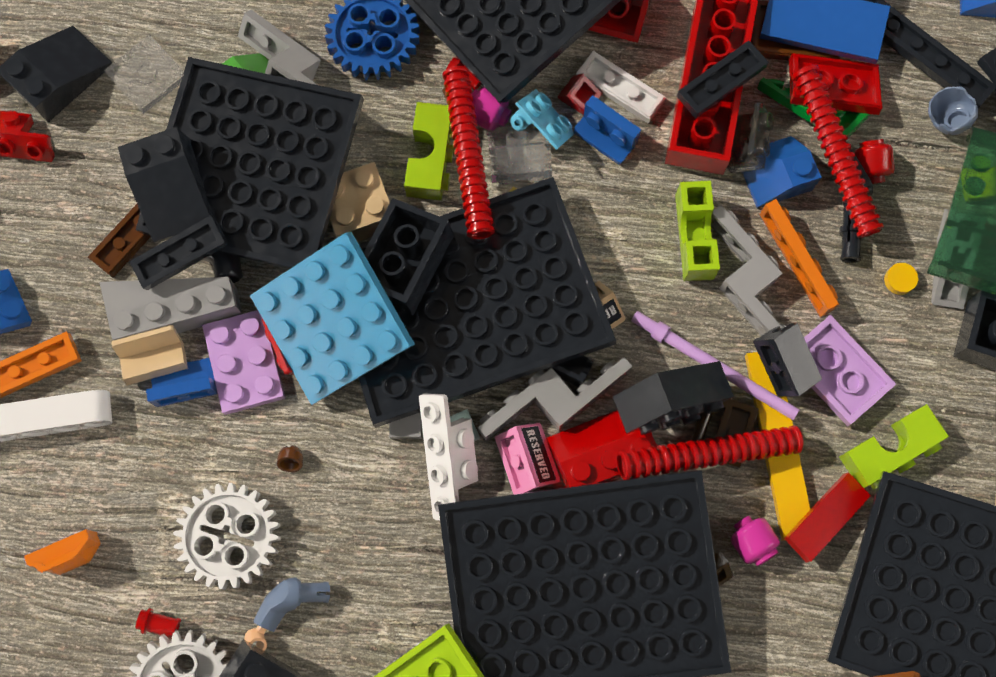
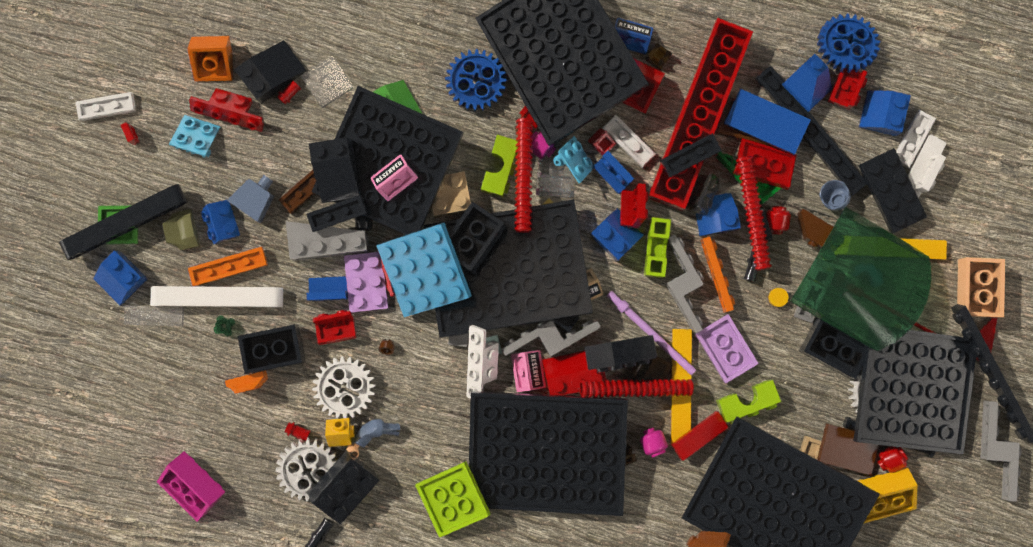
camera: 10 degrees right, 10 degrees up
tan panel [111,325,188,386] -> none
light grey bracket [237,9,321,85] -> none
hinge [753,323,822,397] -> none
none -> clear green plate [214,315,235,337]
none -> sand blue torso [227,175,274,223]
none -> black brick [237,324,306,374]
none -> red pin [277,81,301,105]
none -> red bracket [313,310,357,345]
none -> yellow brick [325,418,355,447]
none -> bright pink panel [371,155,418,201]
none -> blue slope [590,208,644,262]
none -> red bracket [620,183,648,228]
none -> reddish brown slope [797,209,836,250]

